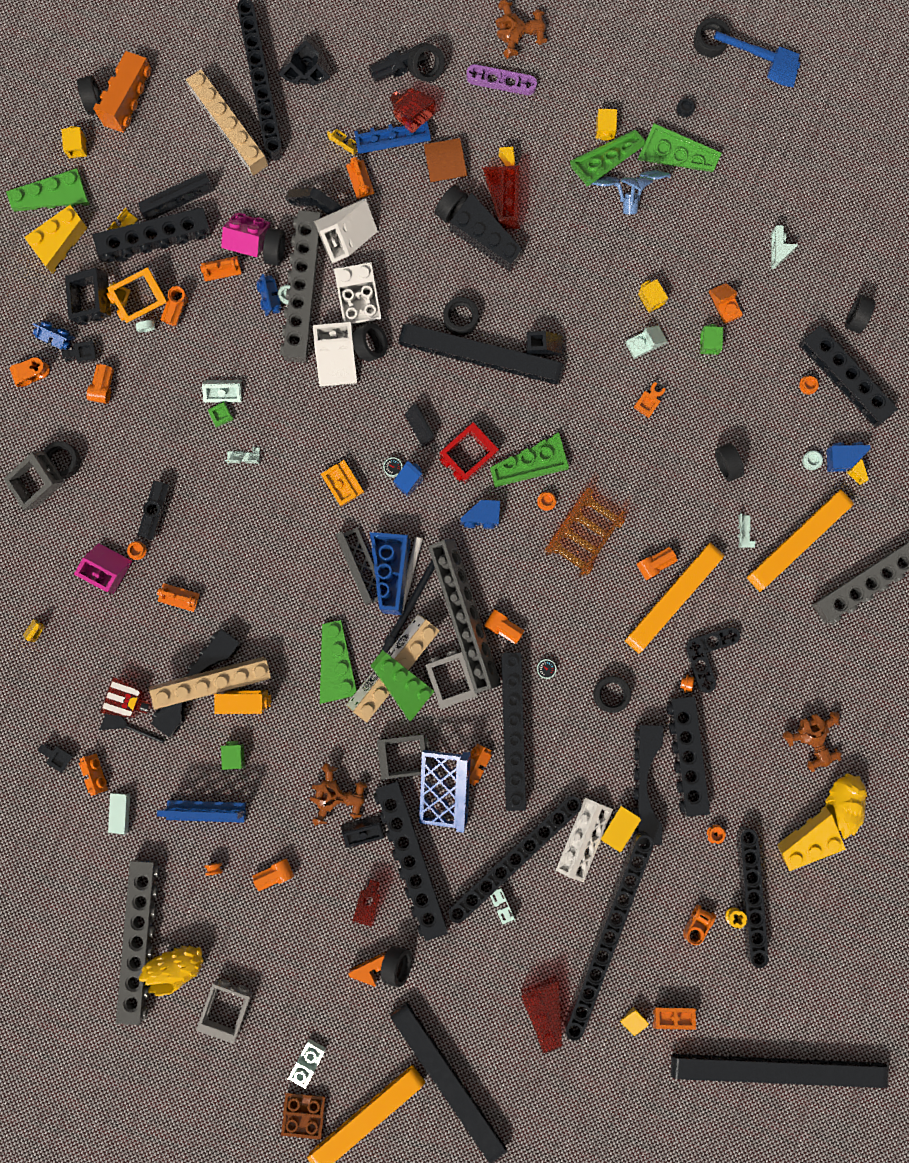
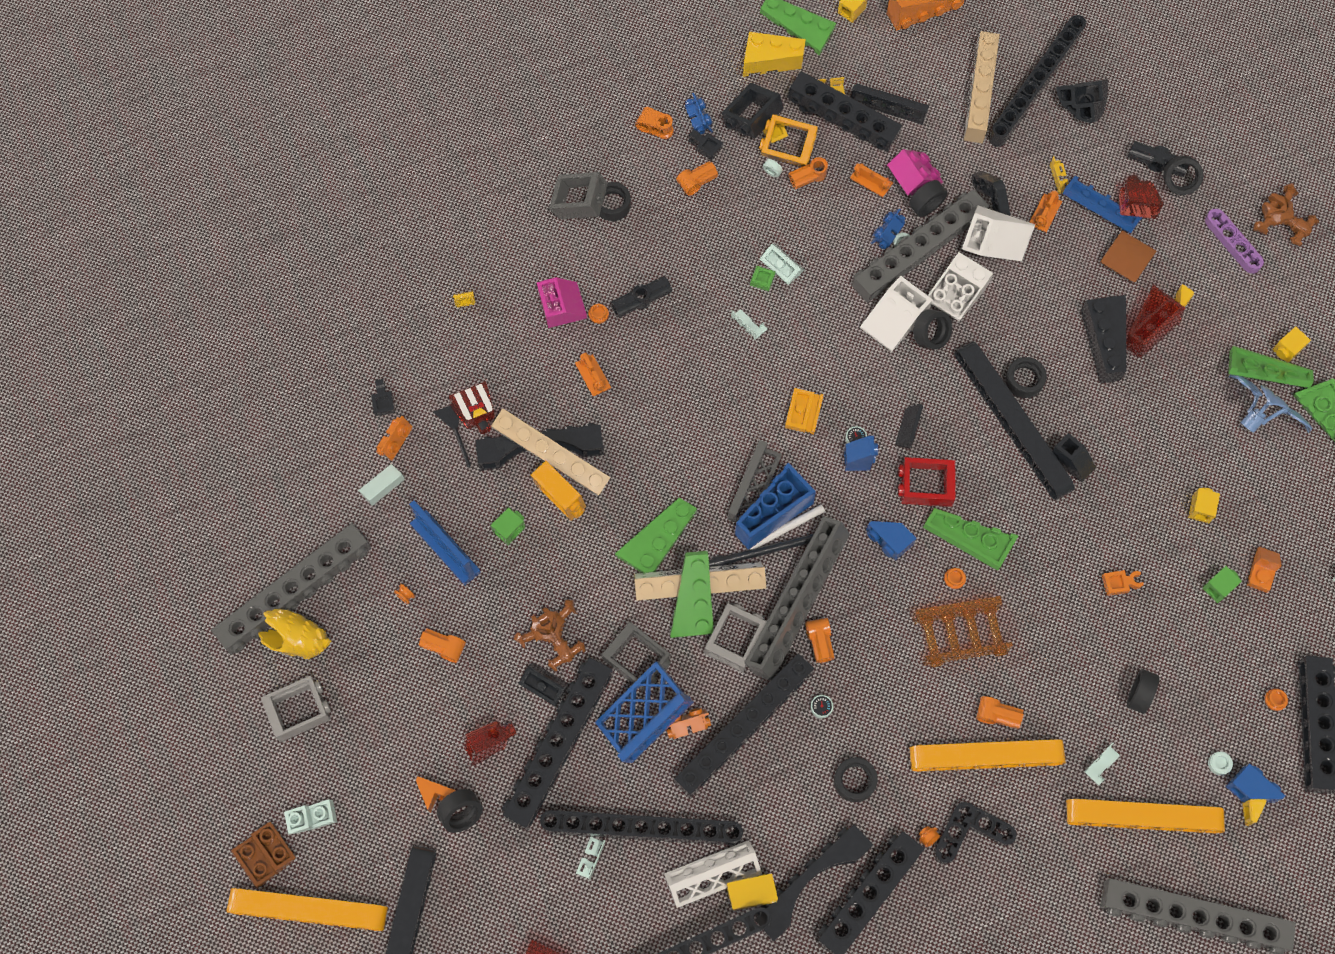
camera: 45 degrees right, 15 degrees down
black tyre [434,185,468,223] -> none
light aqua slope [625,325,667,359] -> none

